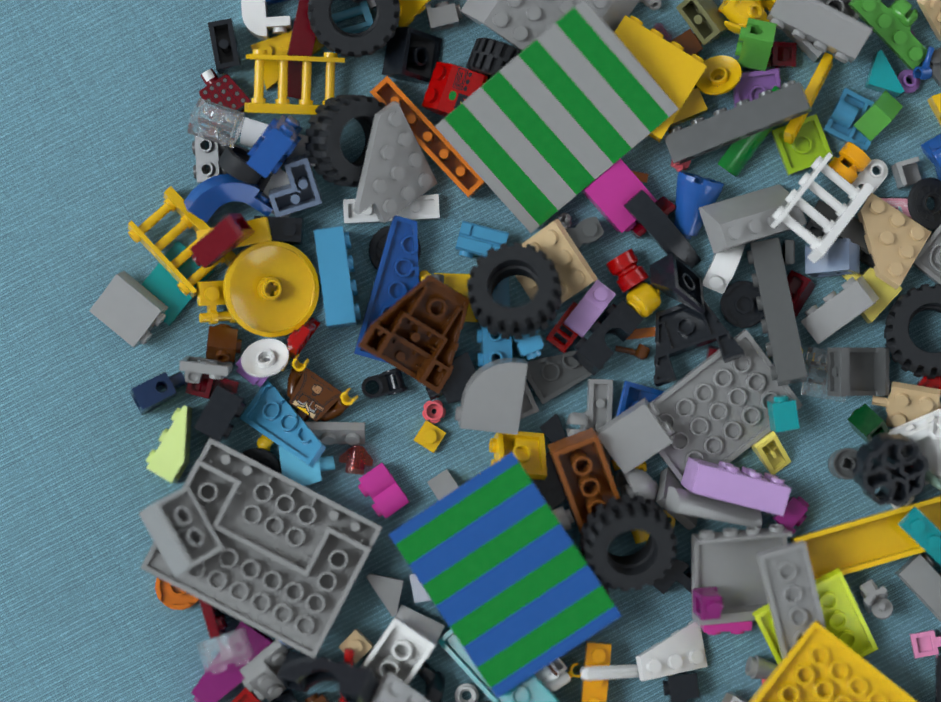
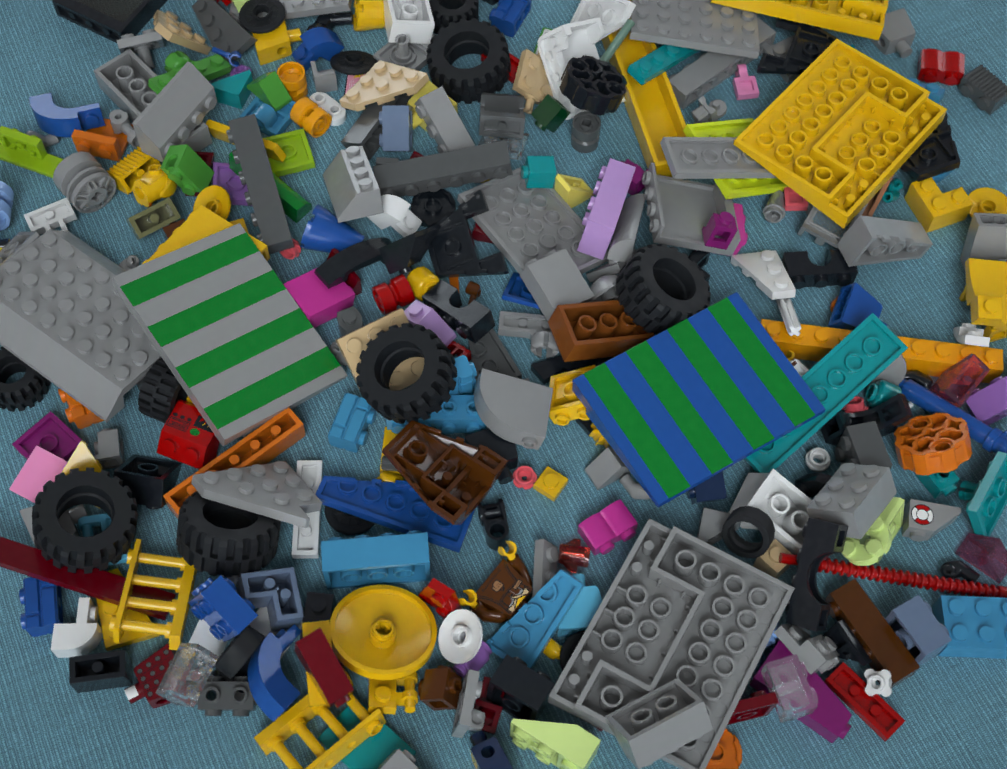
camera: 85 degrees left, 25 degrees down
white fence [770,152,874,263] -> none
none -> light orange wheel [277,61,308,102]
none -> black tyre [722,506,775,559]

